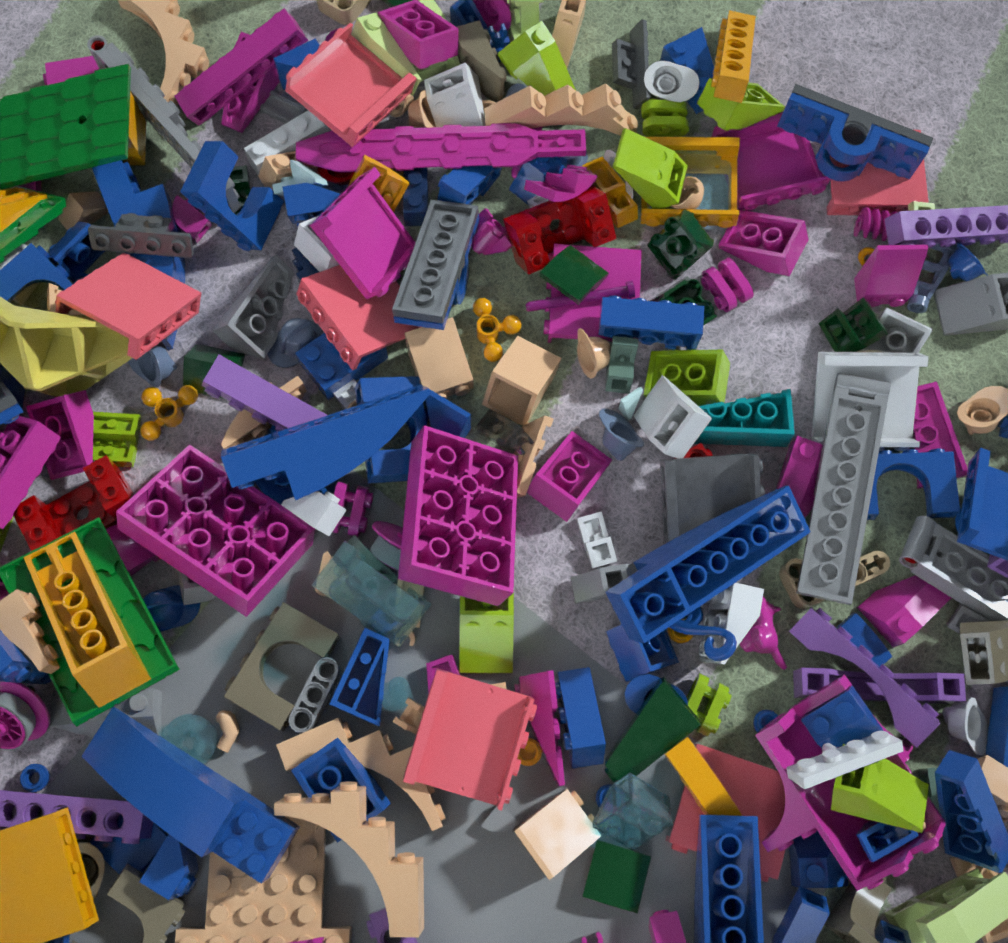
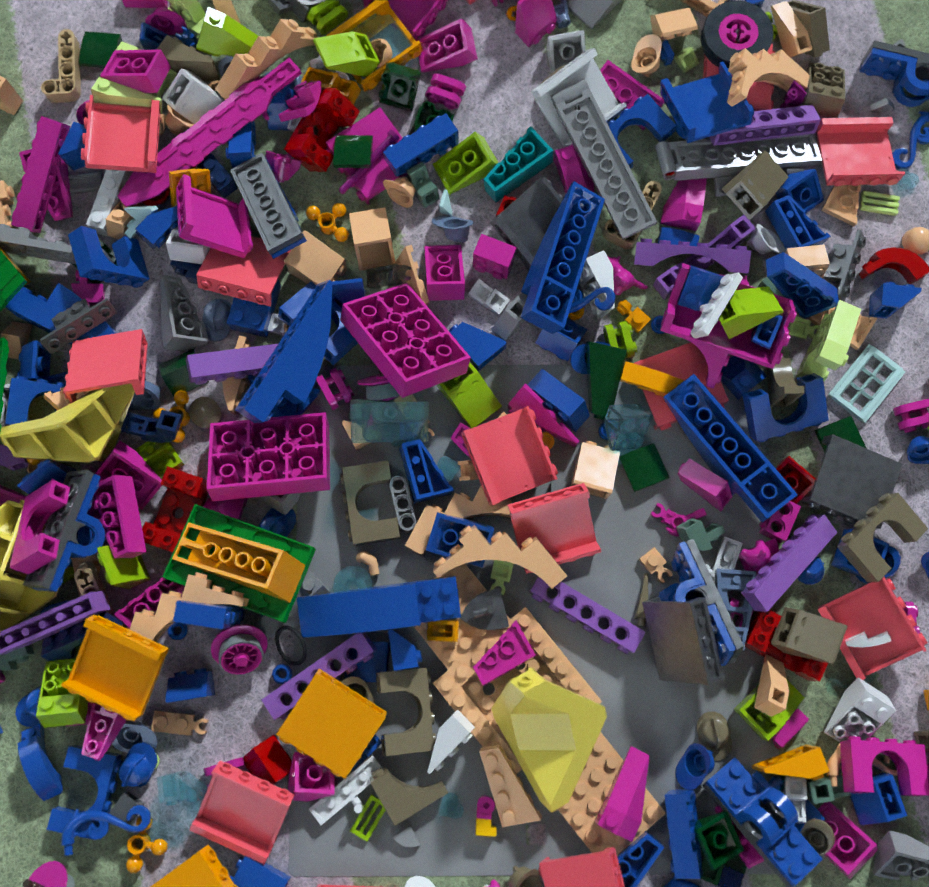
camera: 35 degrees left, 5 degrees up
white slope [281,491,346,536] -> none
white slope [633,375,712,458] -> none
dark green slope [818,297,888,352] -> none
none -> dark blue arch [121,410,182,443]
none -> dark tan hat [189,397,222,429]
none -> black tyre [275,626,307,666]
none -> light orange slope [427,620,459,642]
none -> blue slope [449,322,507,371]
none -> flat silver shield [460,588,509,630]
none -> dark pink brick [473,234,517,280]
none -> yellowish green plate [490,560,514,595]
none -> coral panel [508,483,601,574]
none -> light orange plate [616,300,651,334]
none -> yellowish green plate [788,317,819,339]

